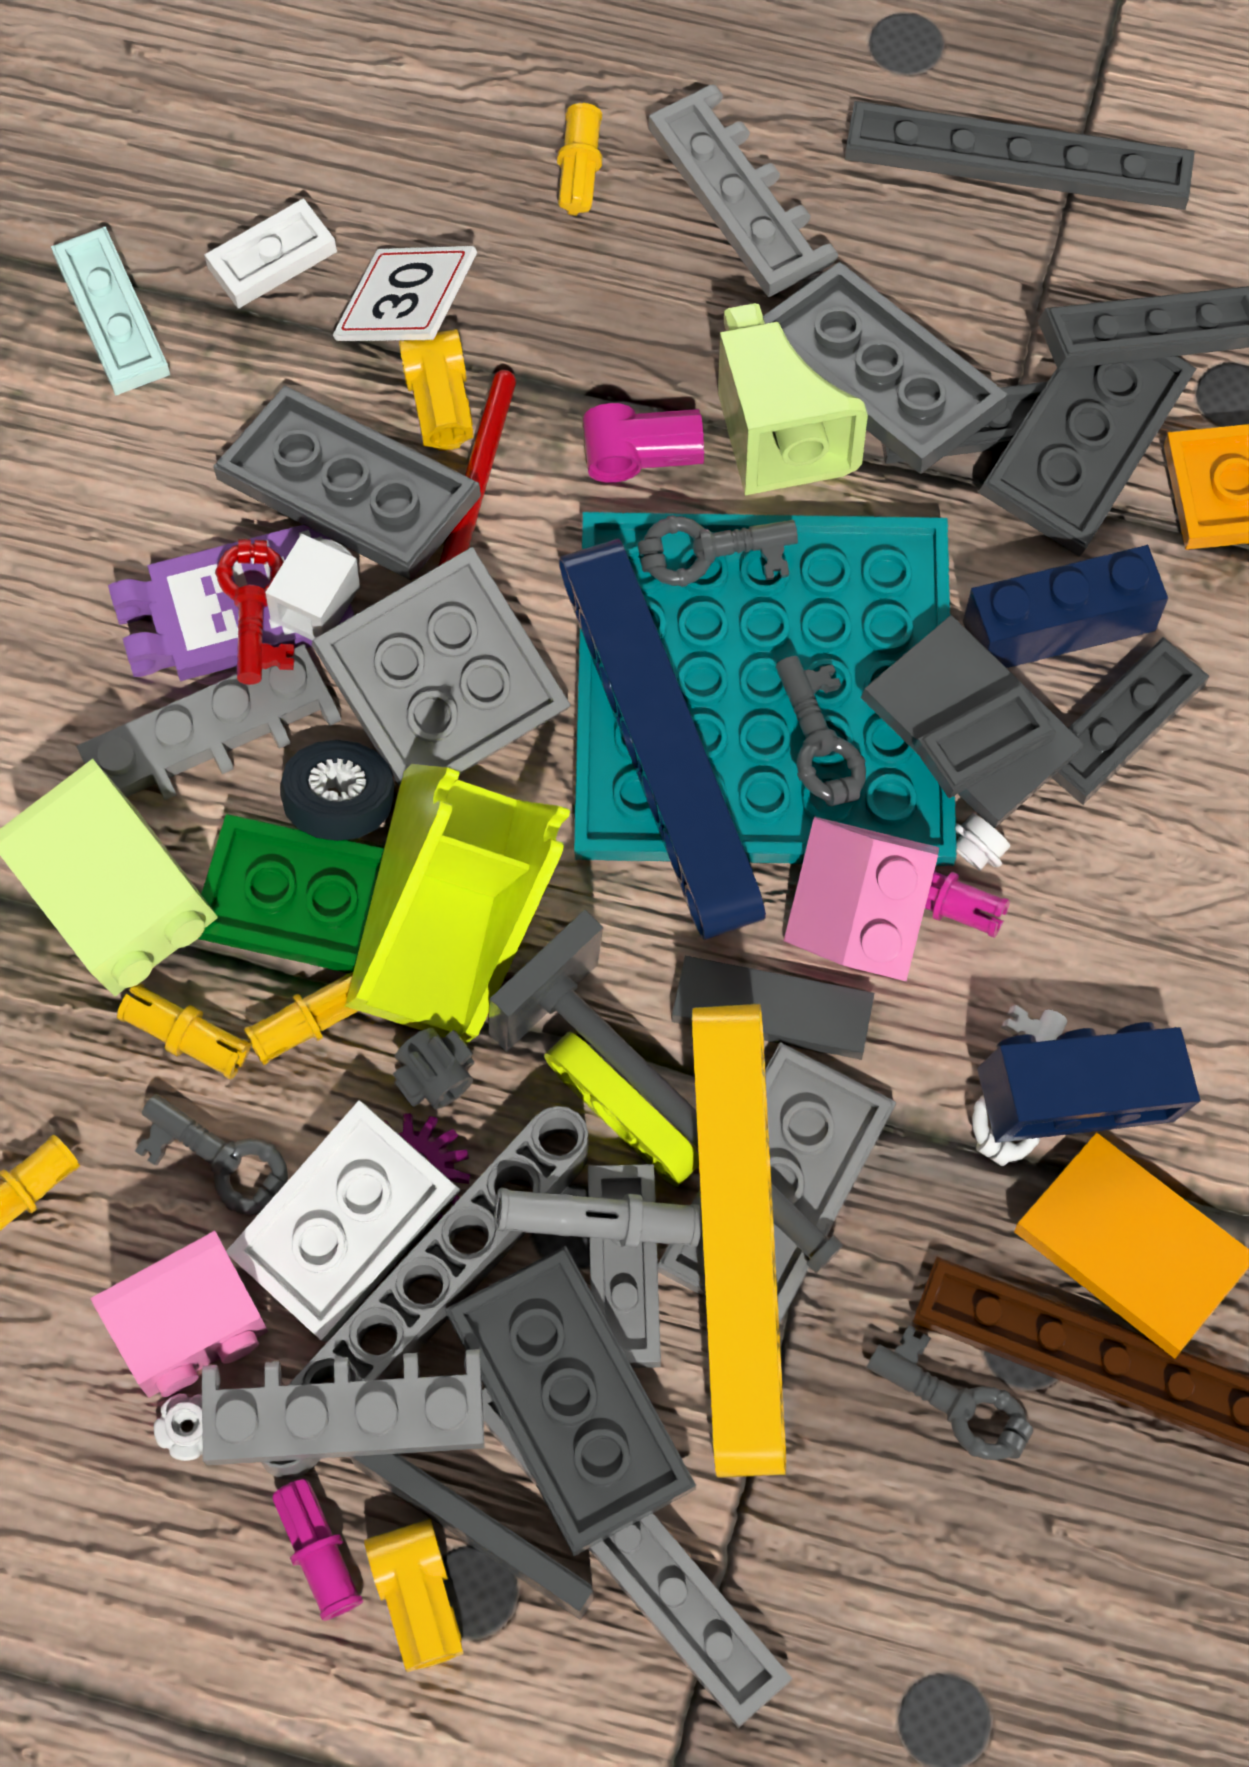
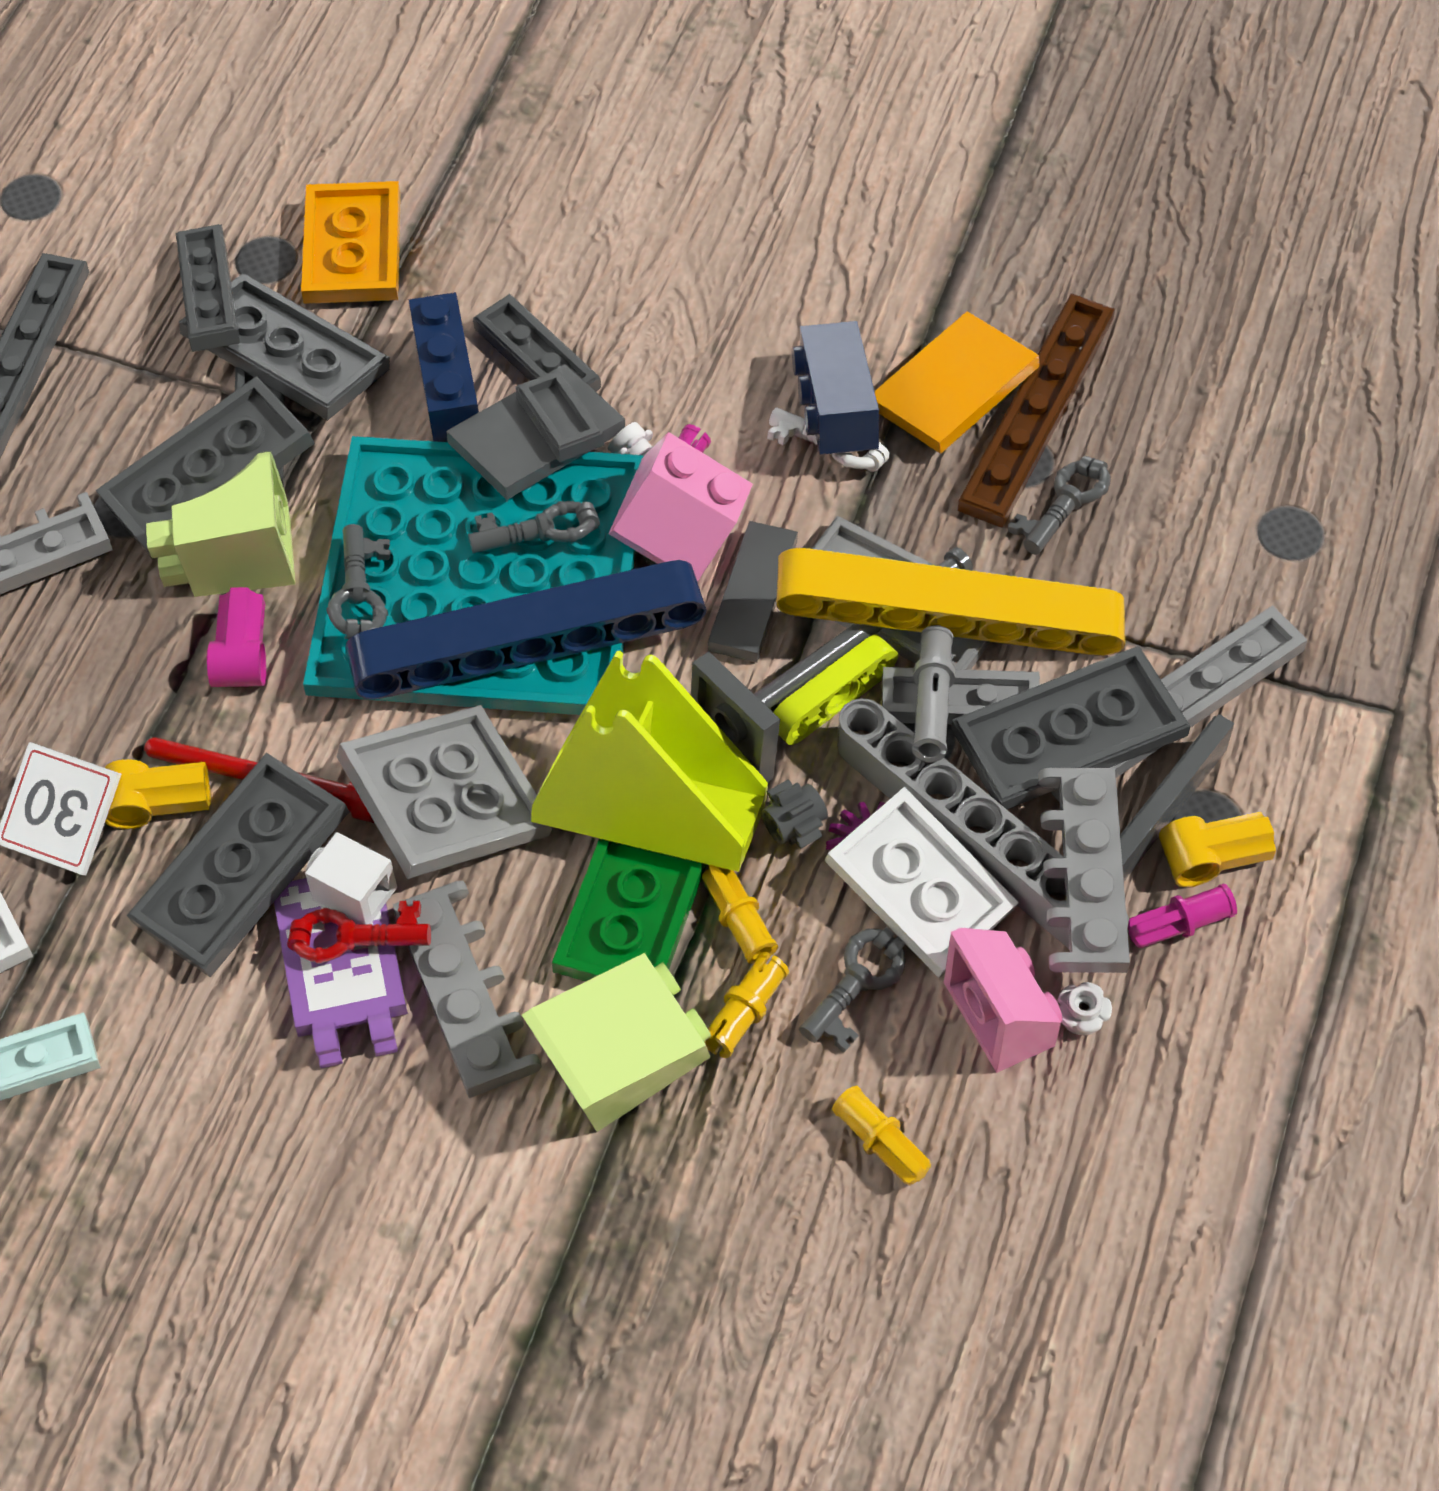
camera: 85 degrees left, 10 degrees down
black bush [280,740,394,841] -> none

